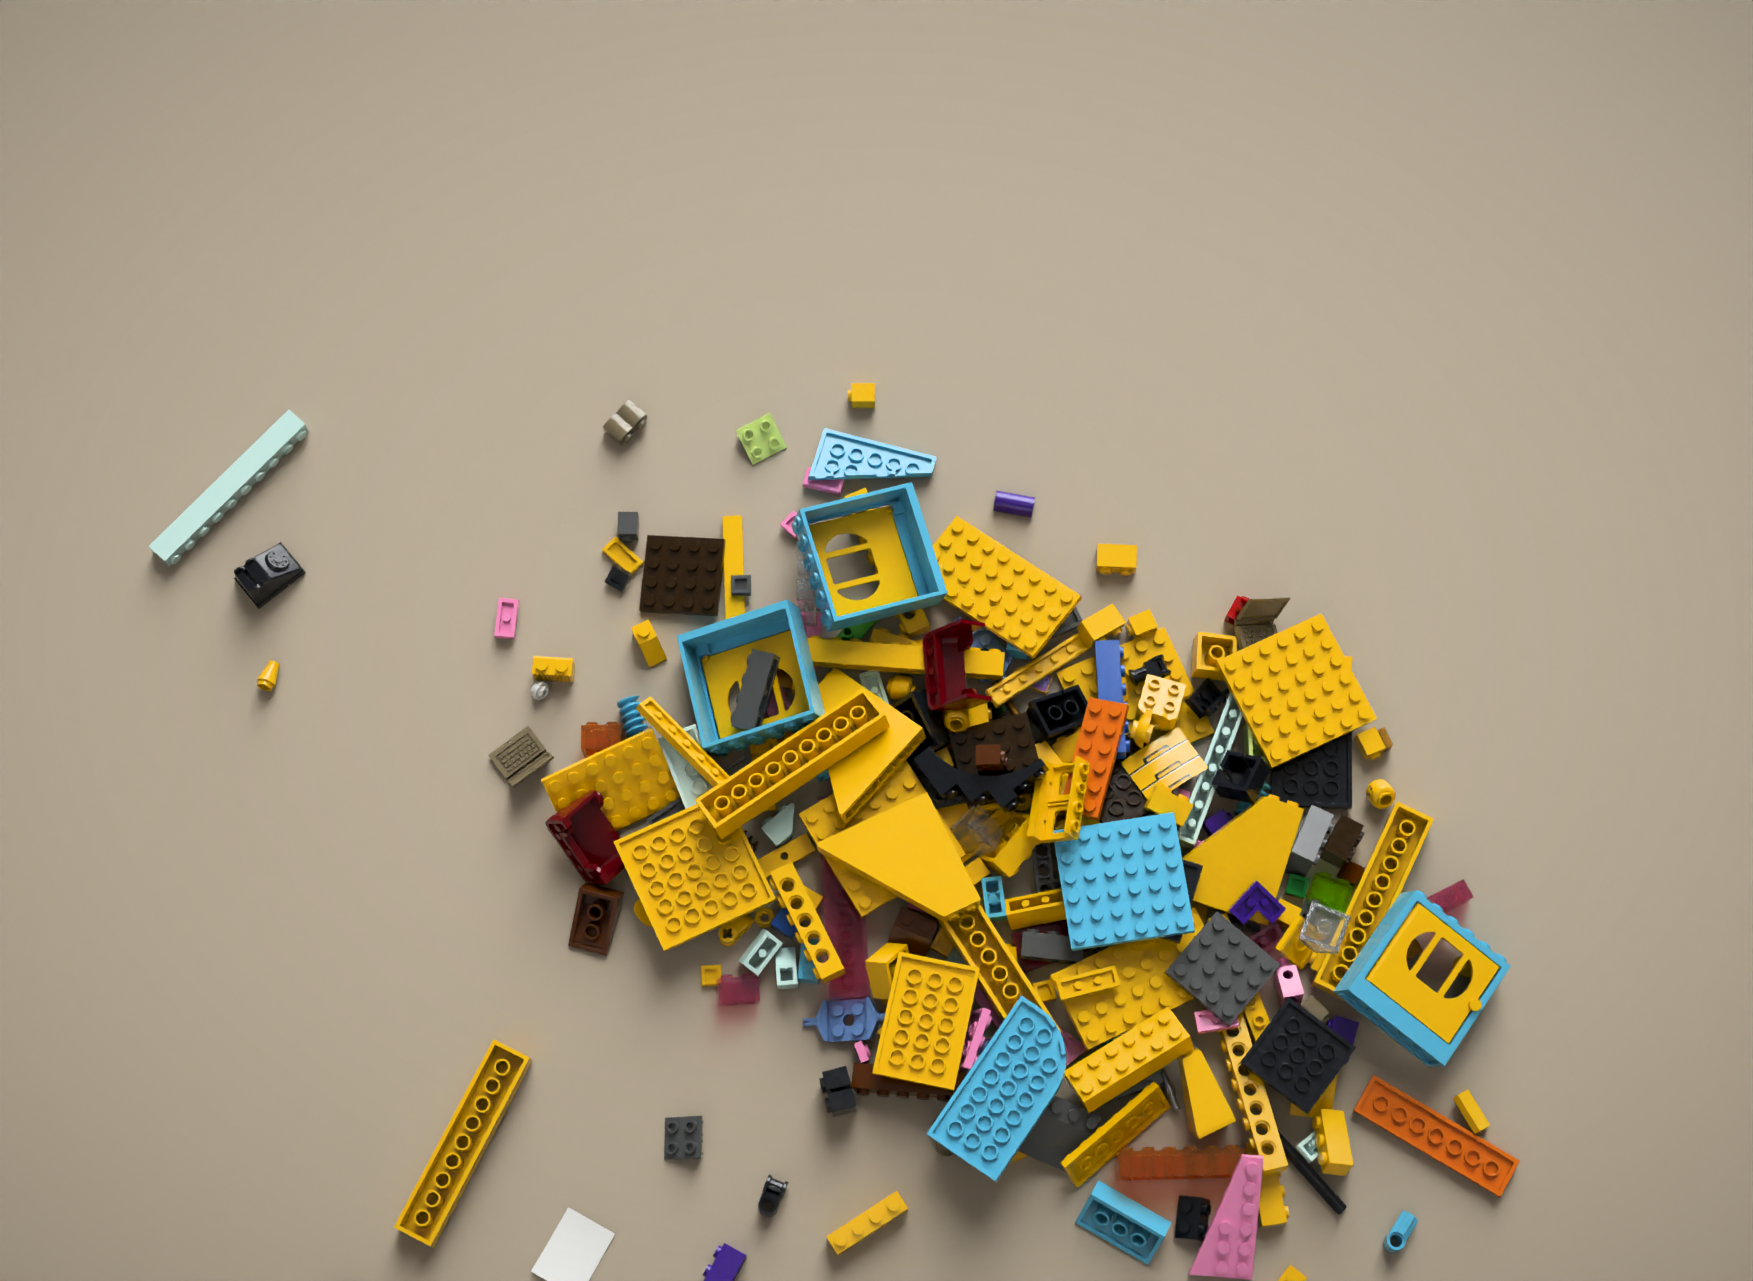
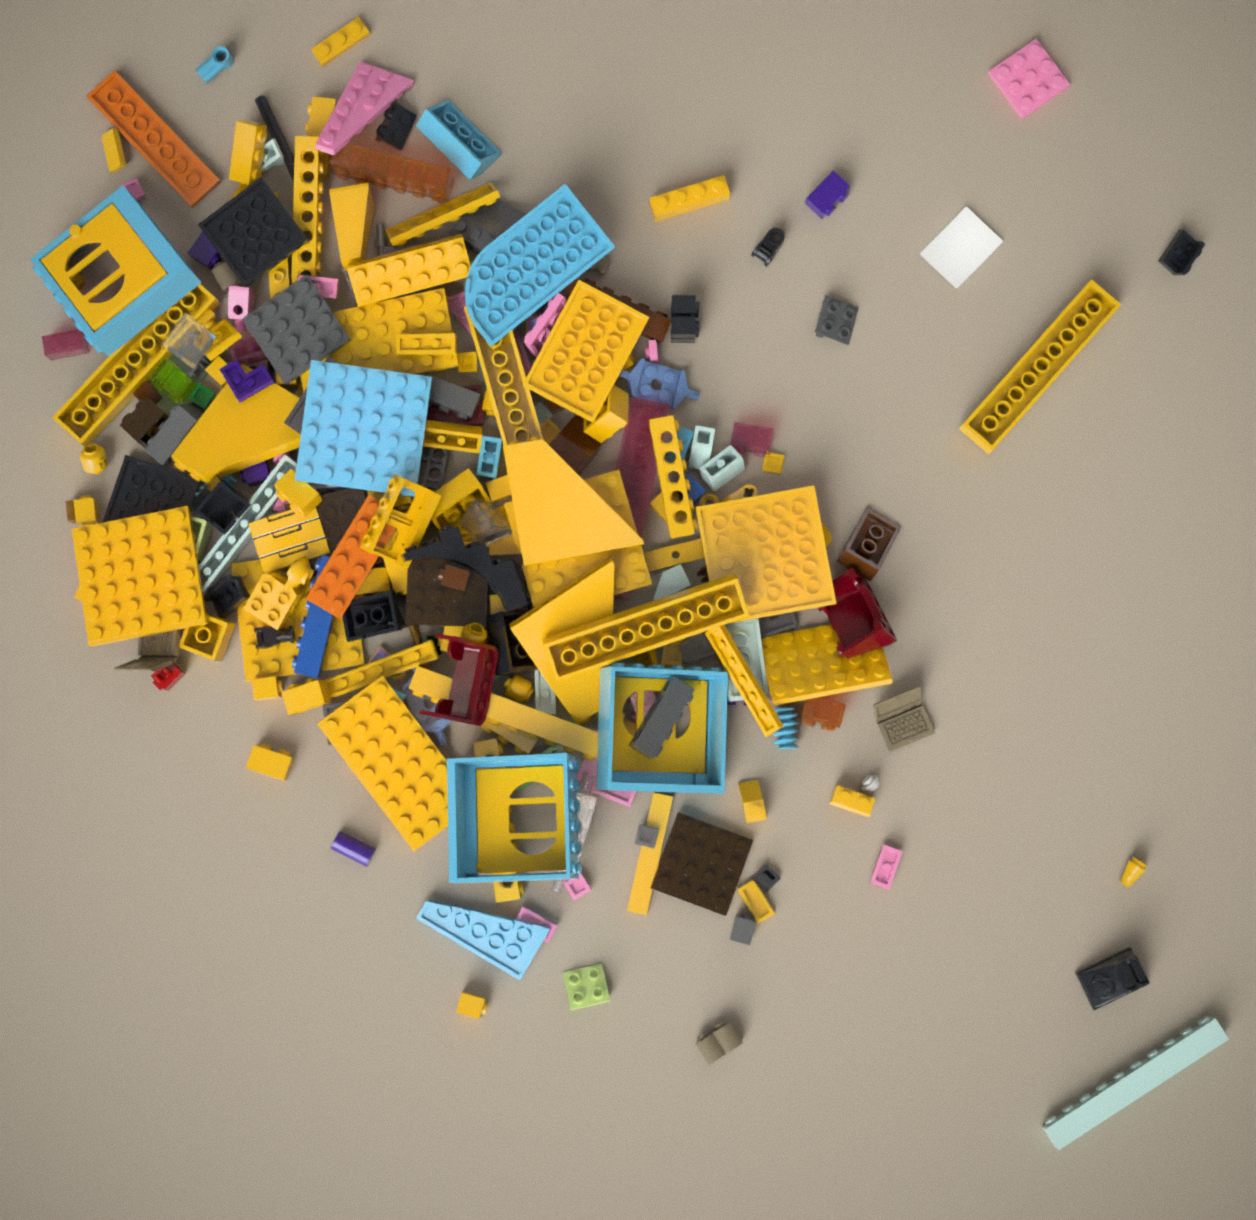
camera: 165 degrees left, 10 degrees up
none -> bright pink plate [119,177,146,201]

